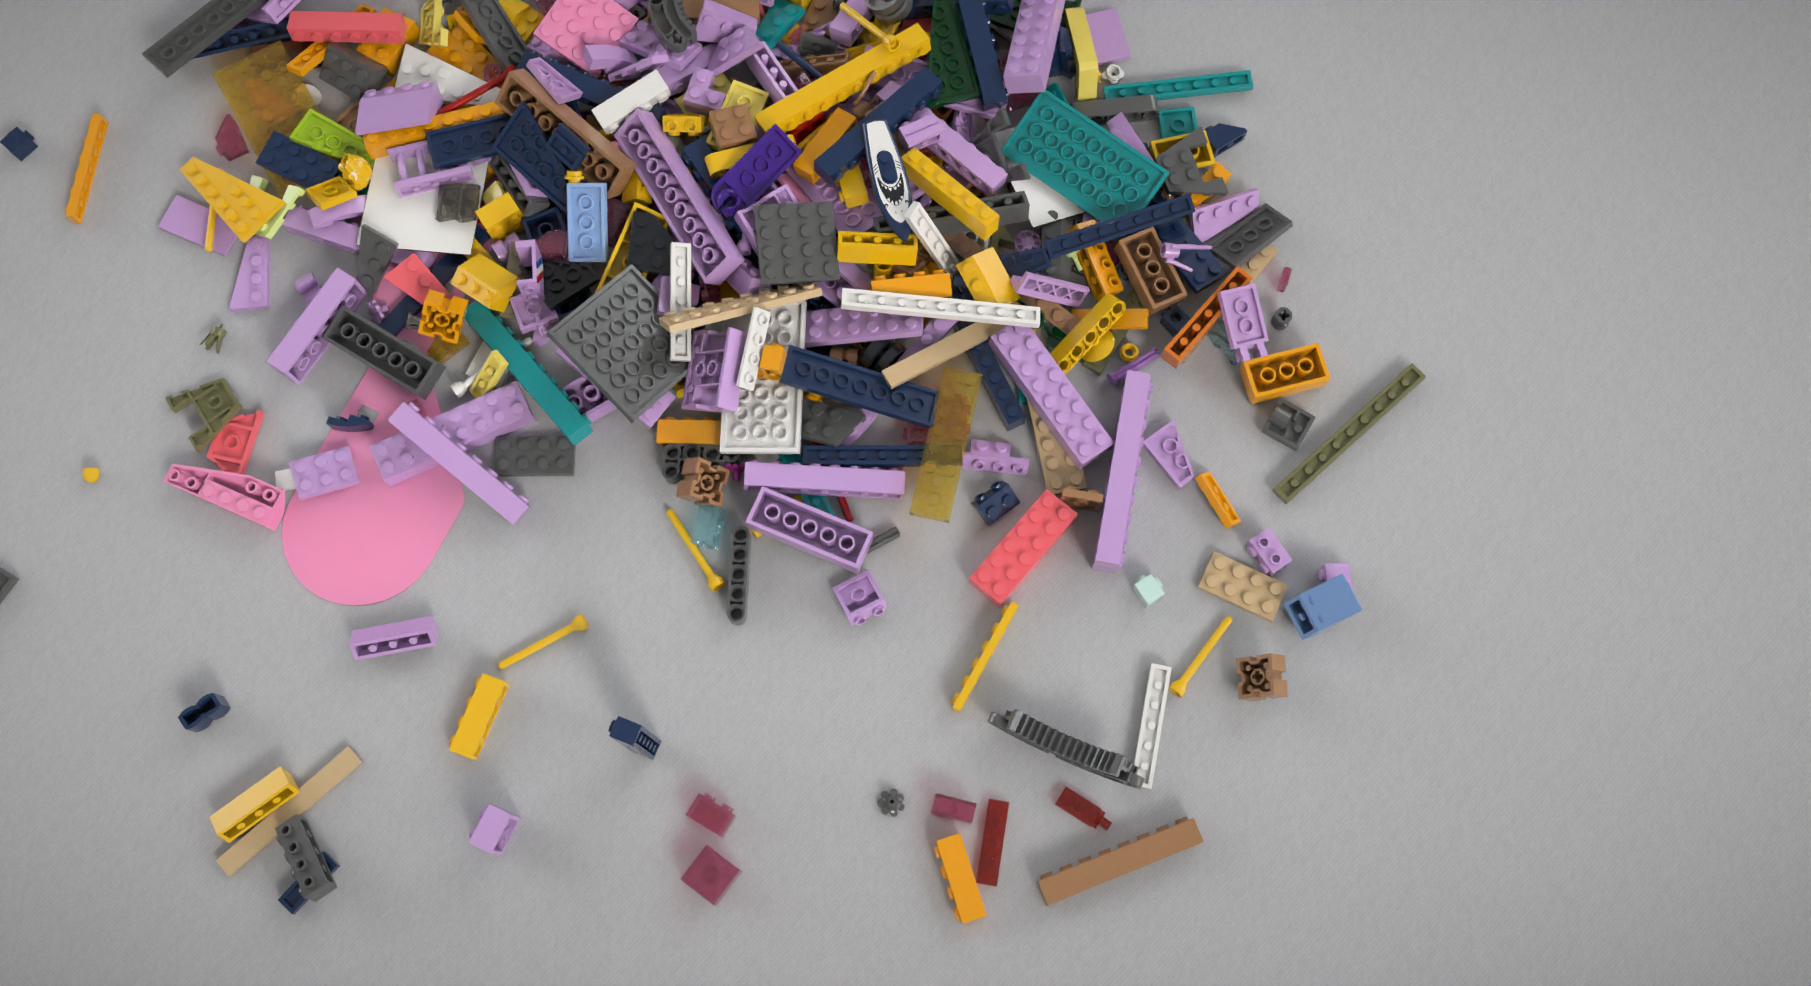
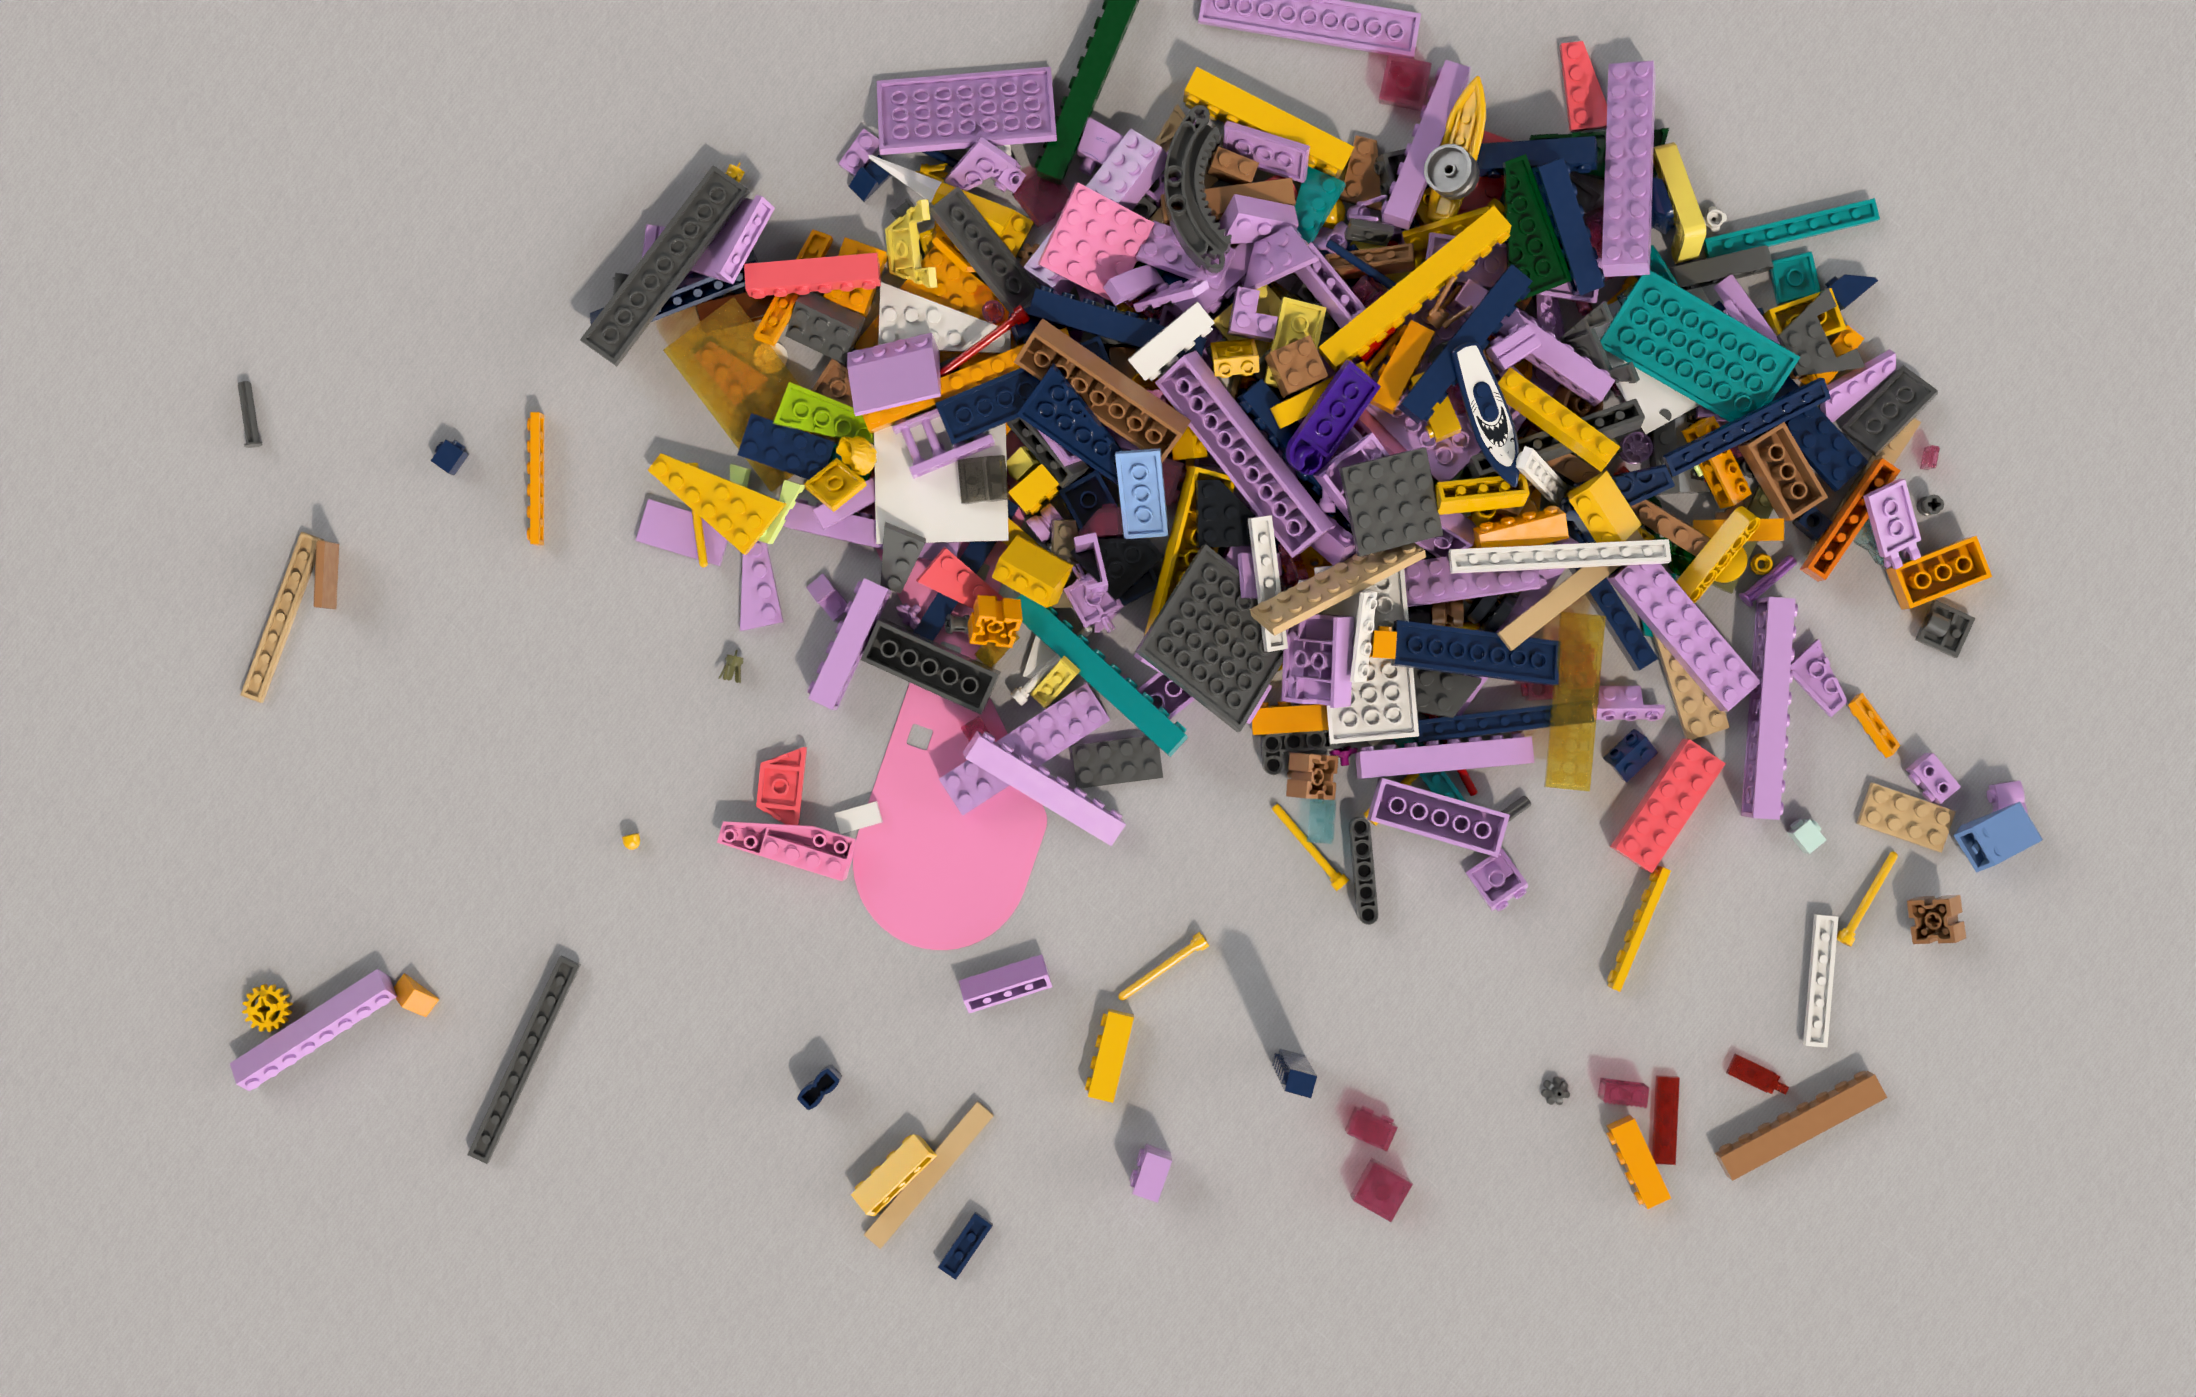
camera: 10 degrees left, 15 degrees up
olive wing [165,378,243,453] -> none
clear pink slope [215,114,250,161] -> none
dark grey brick [275,814,337,902] -> none
lavender plate [289,446,360,500] -> none
dark blue slope [326,414,374,432] -> none
lavender wing [526,57,583,105] -> none
dark blue plate [545,123,591,171] -> none
yellow plate [565,170,584,183] -> none
clear pink plate [787,23,809,43] -> none
yellow piece [839,2,901,52] -> none
dark grey gear [987,709,1145,789] -> none
lavender fence [1010,271,1090,308] -> none
medium nougat plate [1060,486,1103,512] -> none
lavender tile [1086,8,1131,66] -> none
lavender plant [1160,242,1212,272] -> none
olive plate [1272,363,1426,504] -> none

